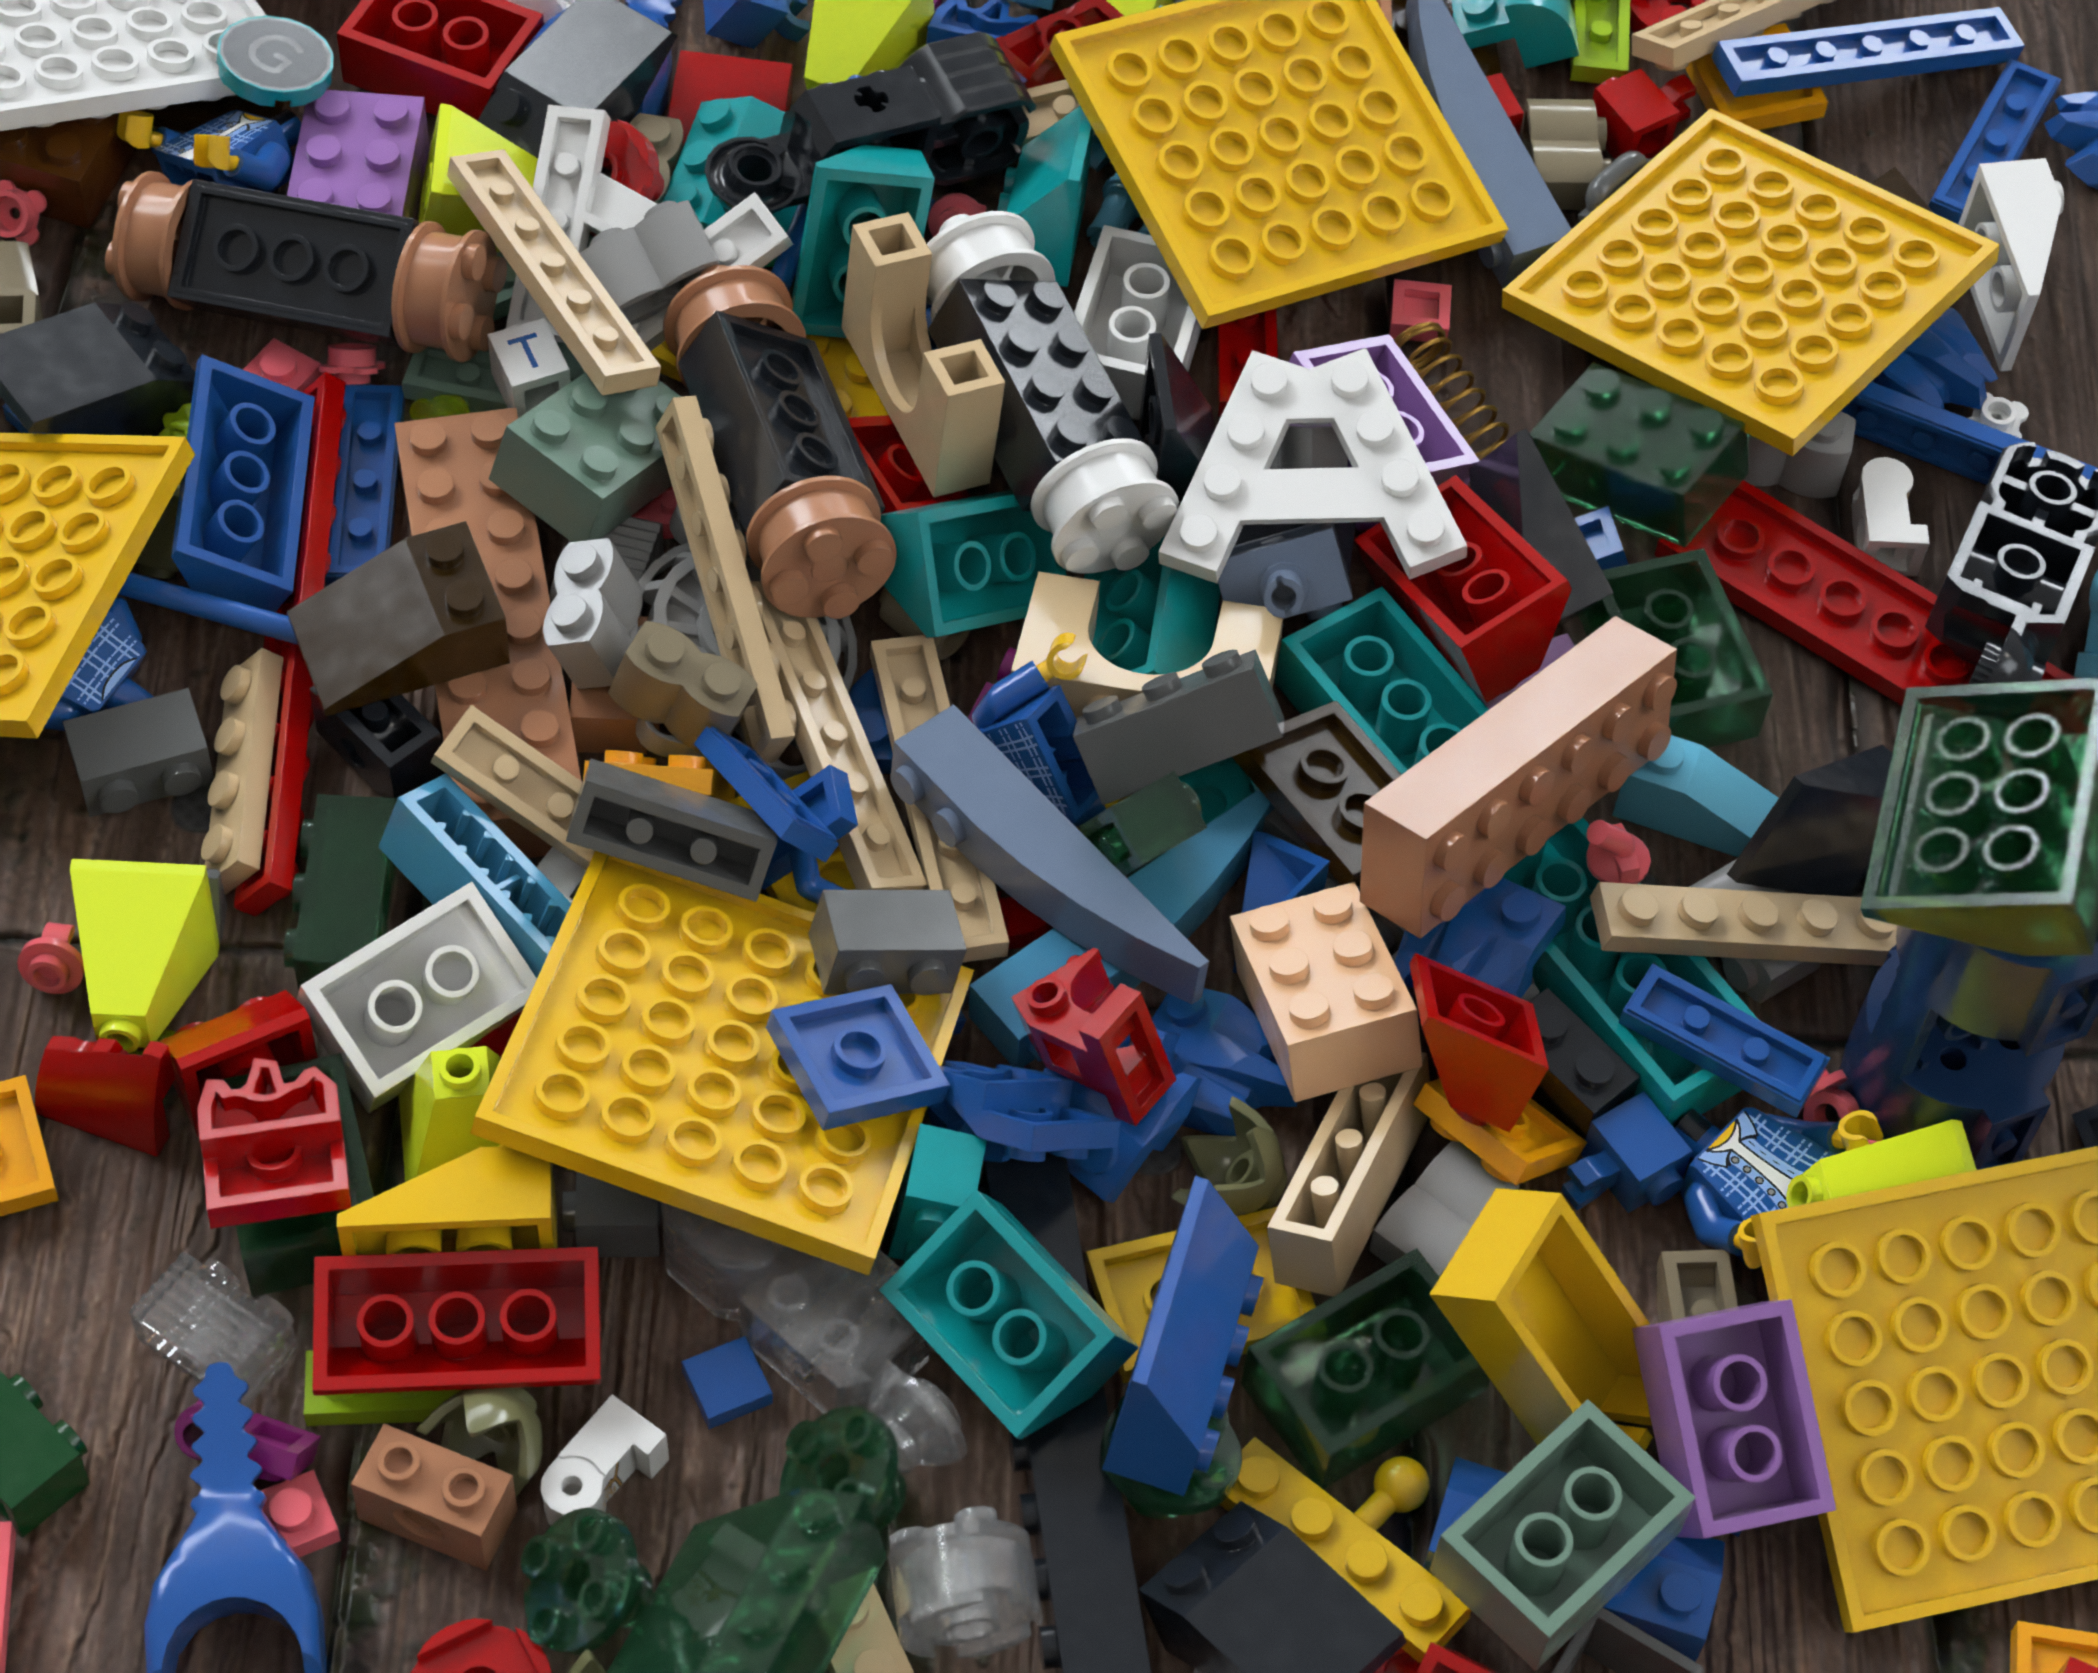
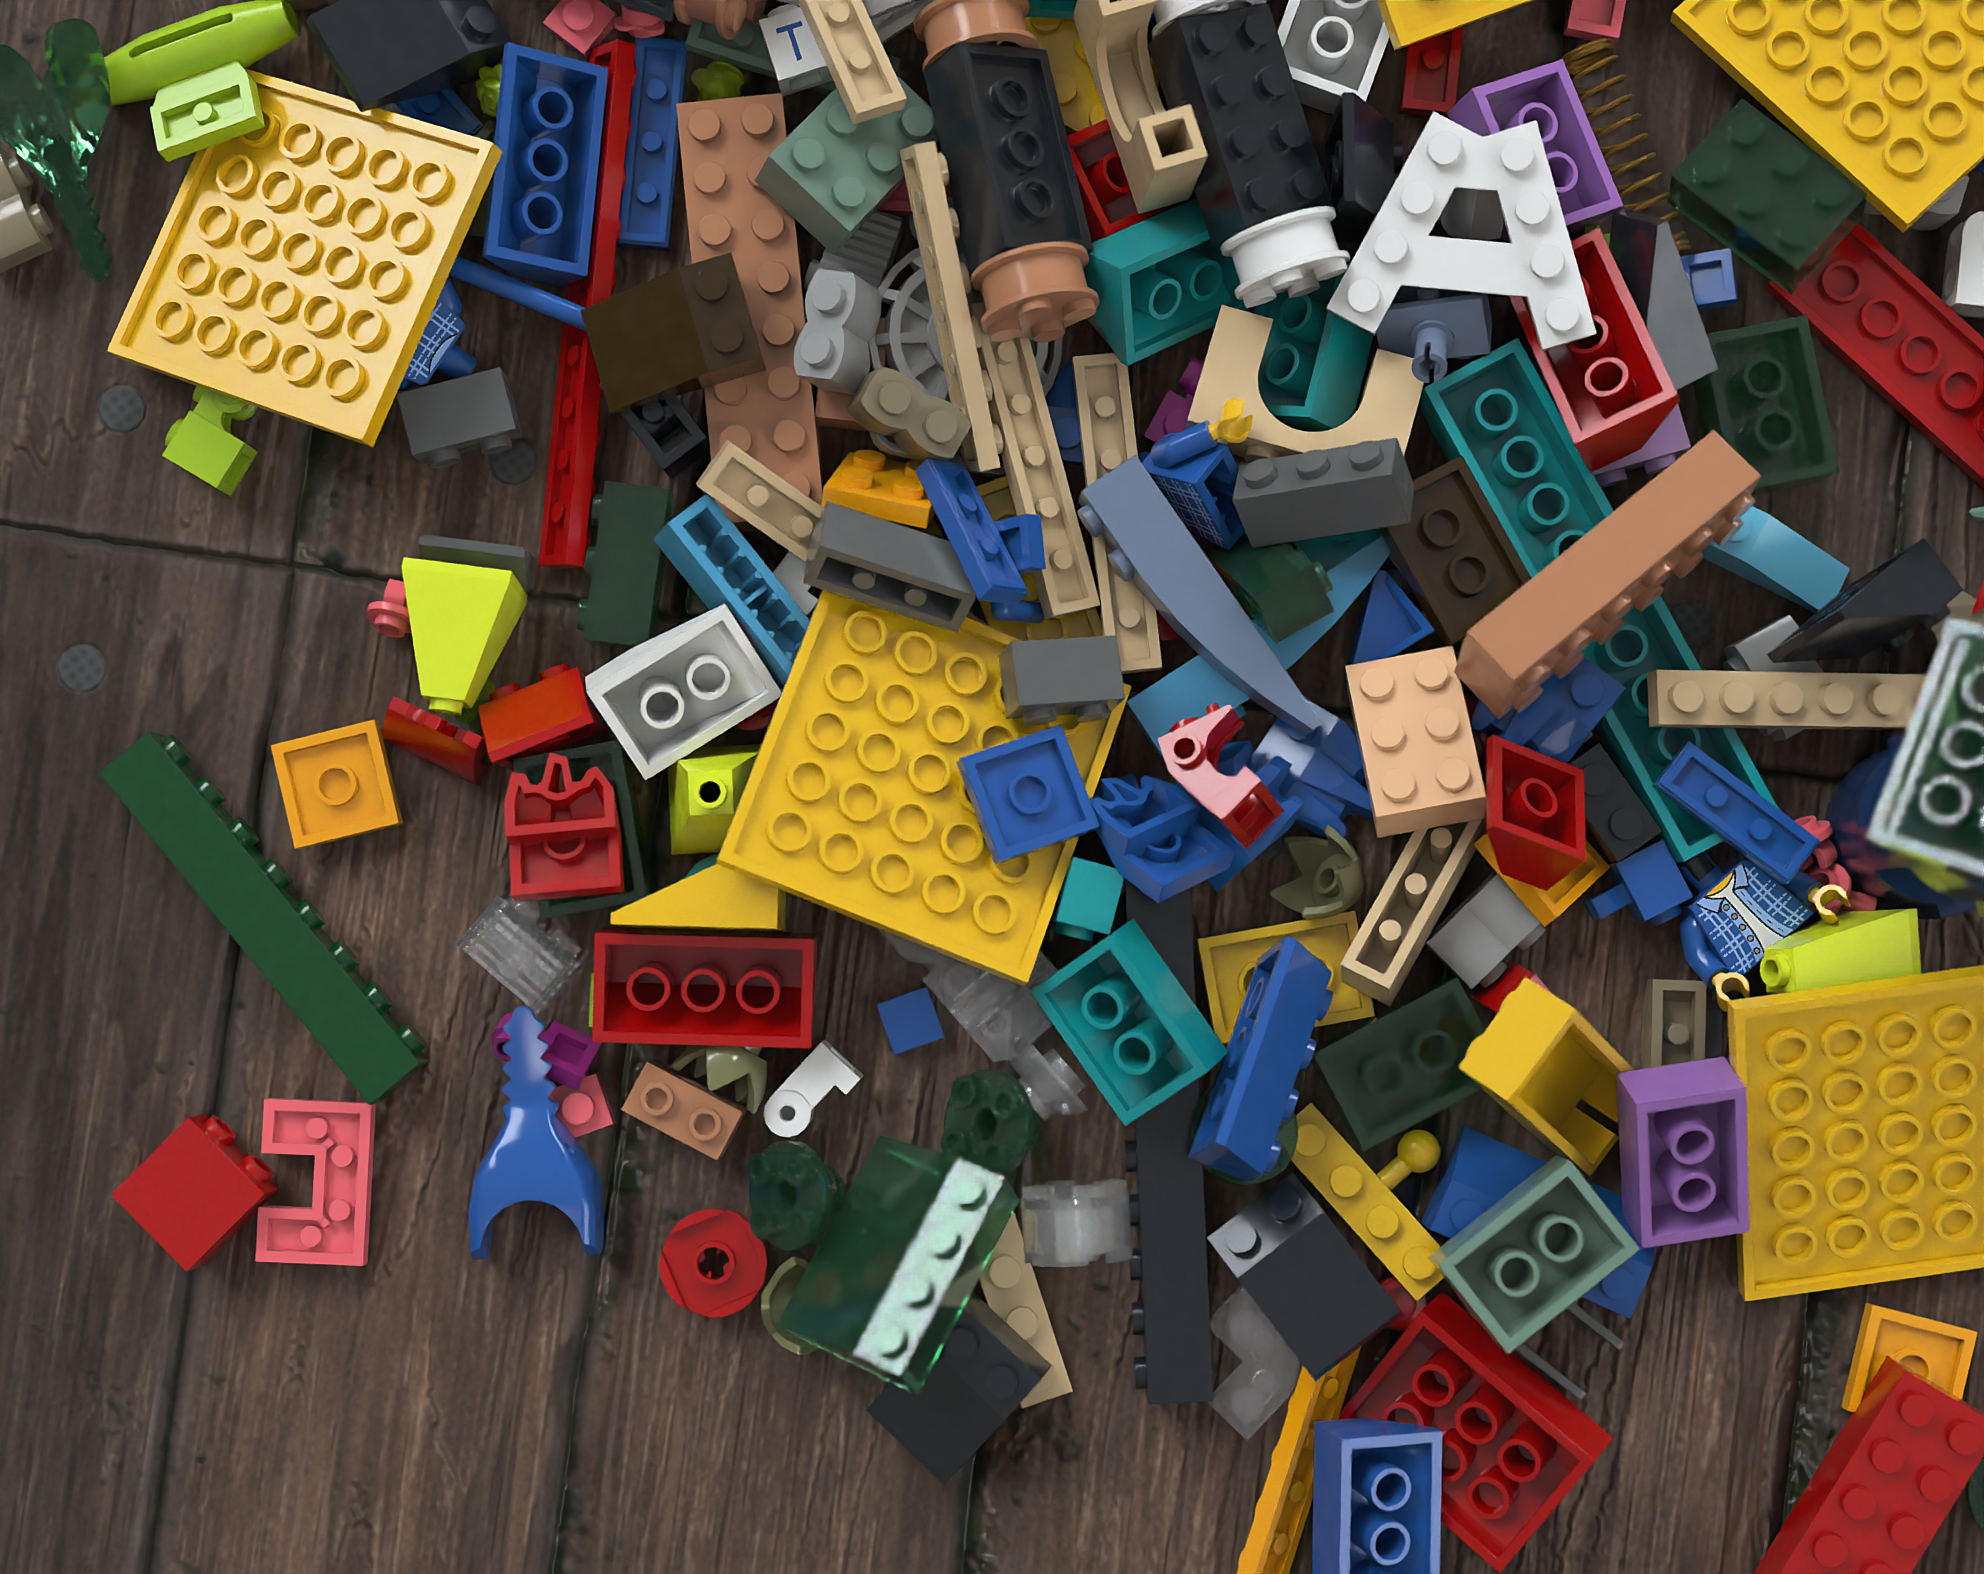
camera: 10 degrees right, 30 degrees up
tan plate [201,648,283,895] -> none
coral plate [1585,820,1651,884] -> none

